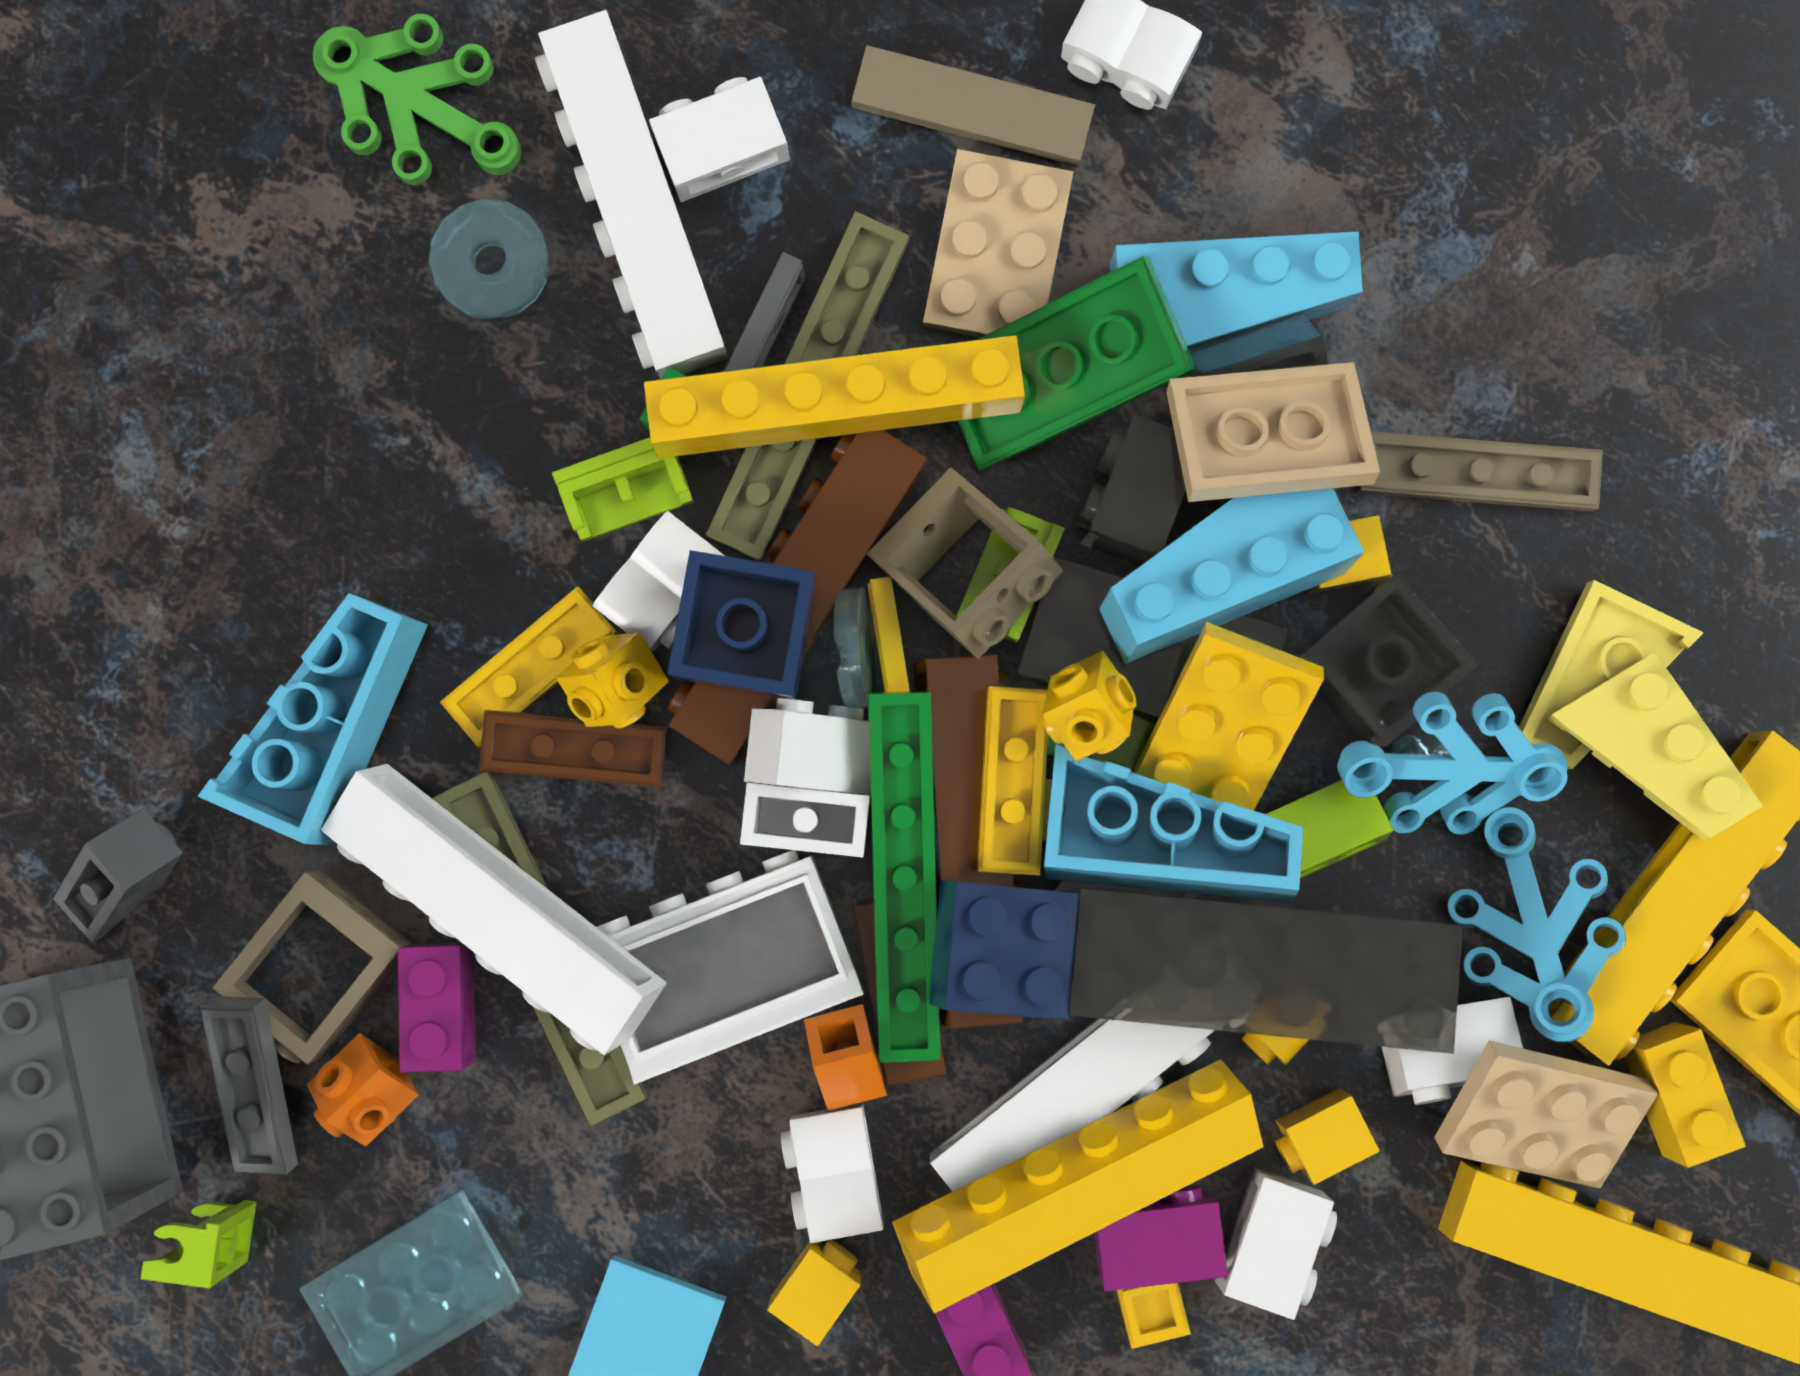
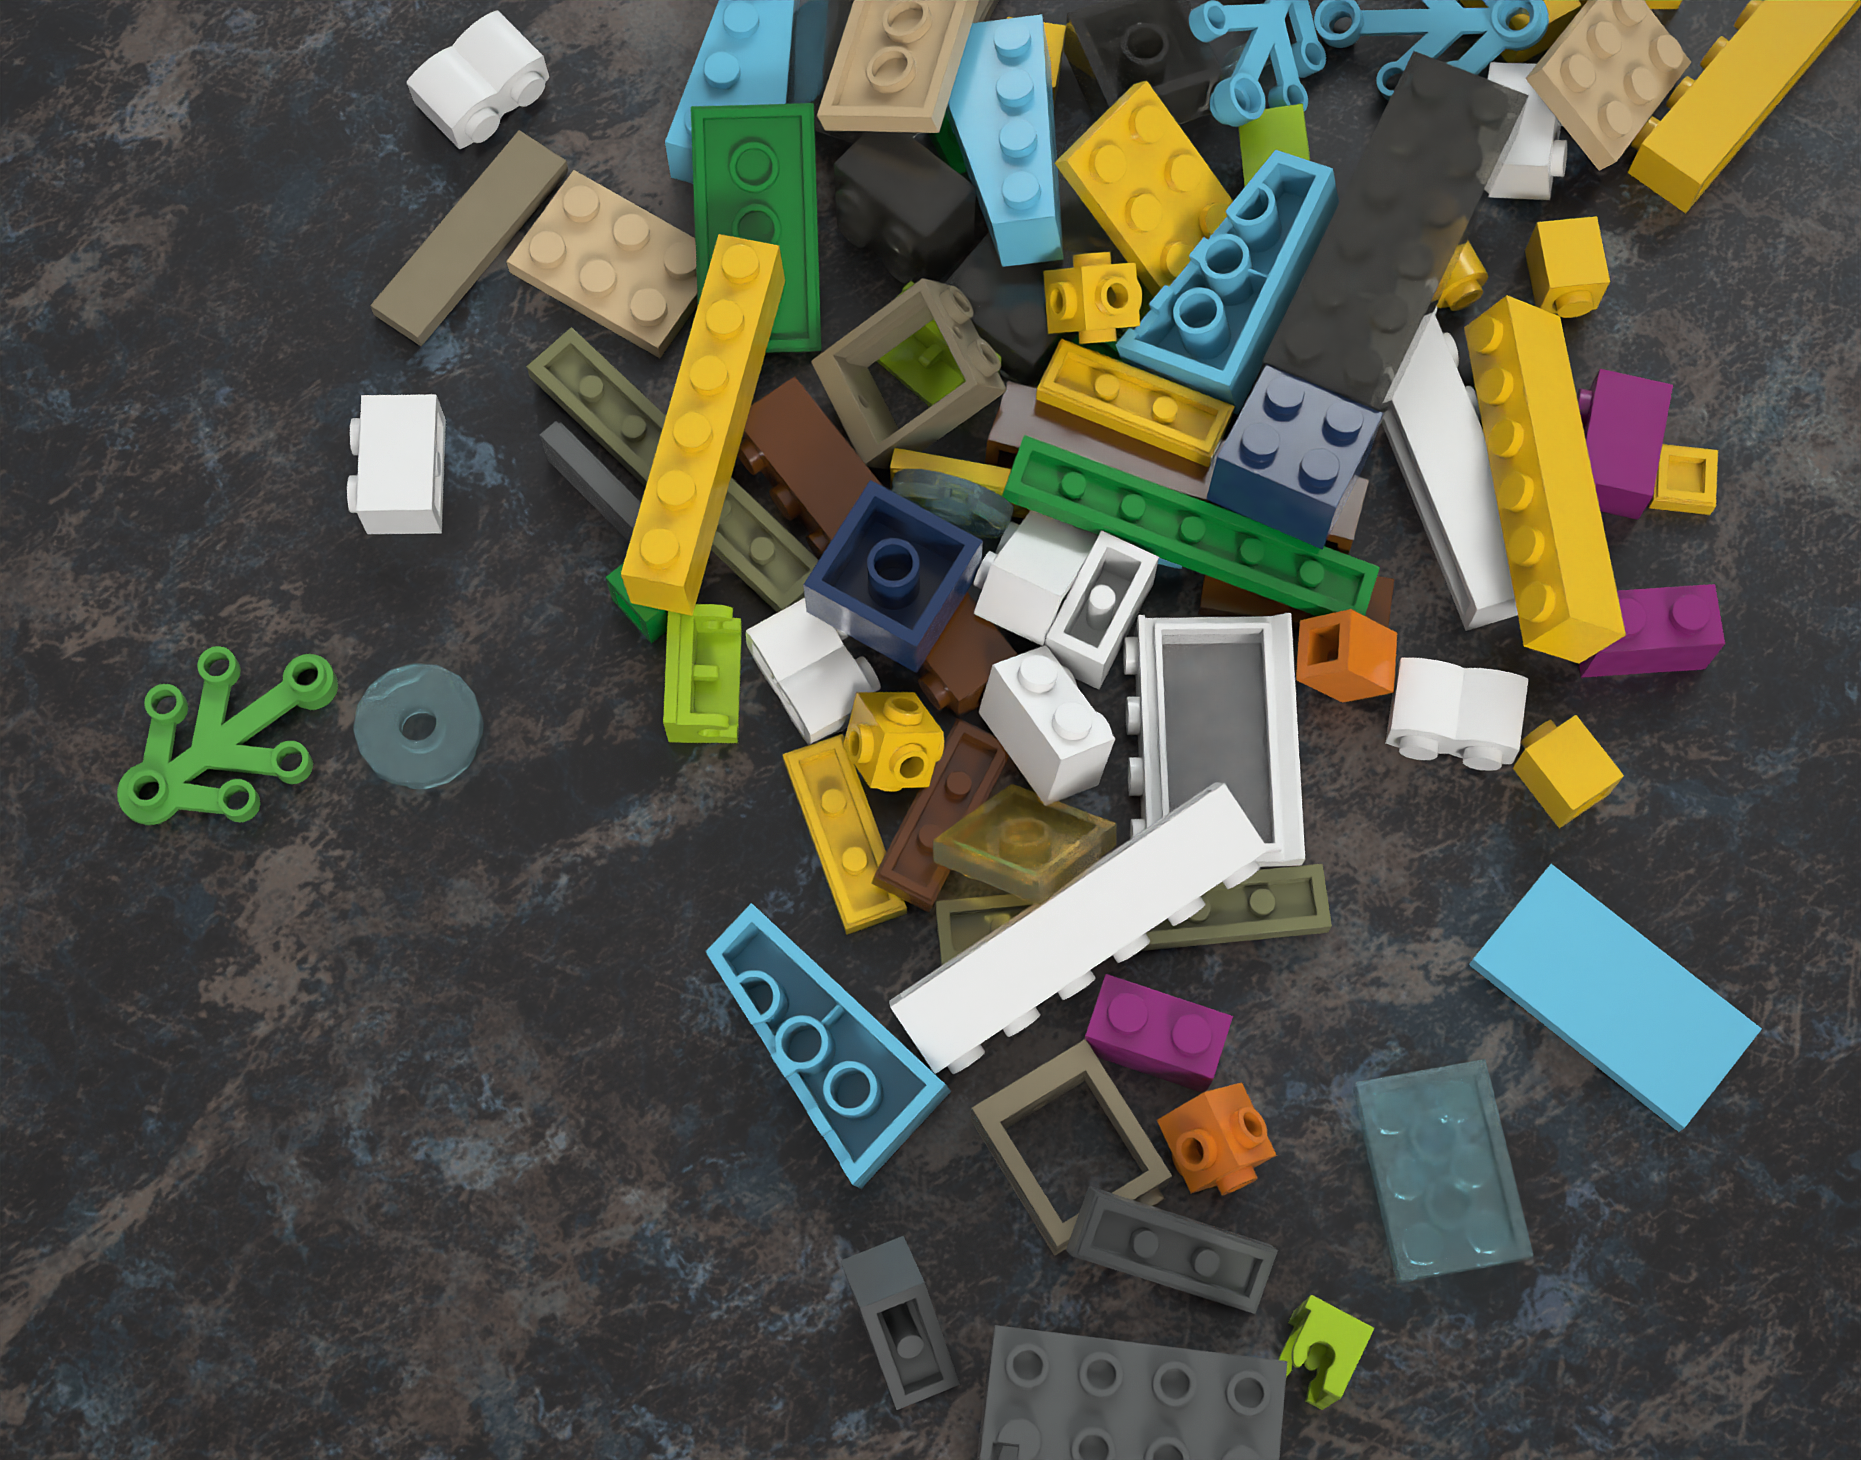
camera: 70 degrees left, 15 degrees down
white brick [535,10,729,379] -> none
white brick [1215,1167,1337,1320] -> none
none -> clear yellow plate [933,784,1117,905]
none -> white brick [979,645,1115,806]

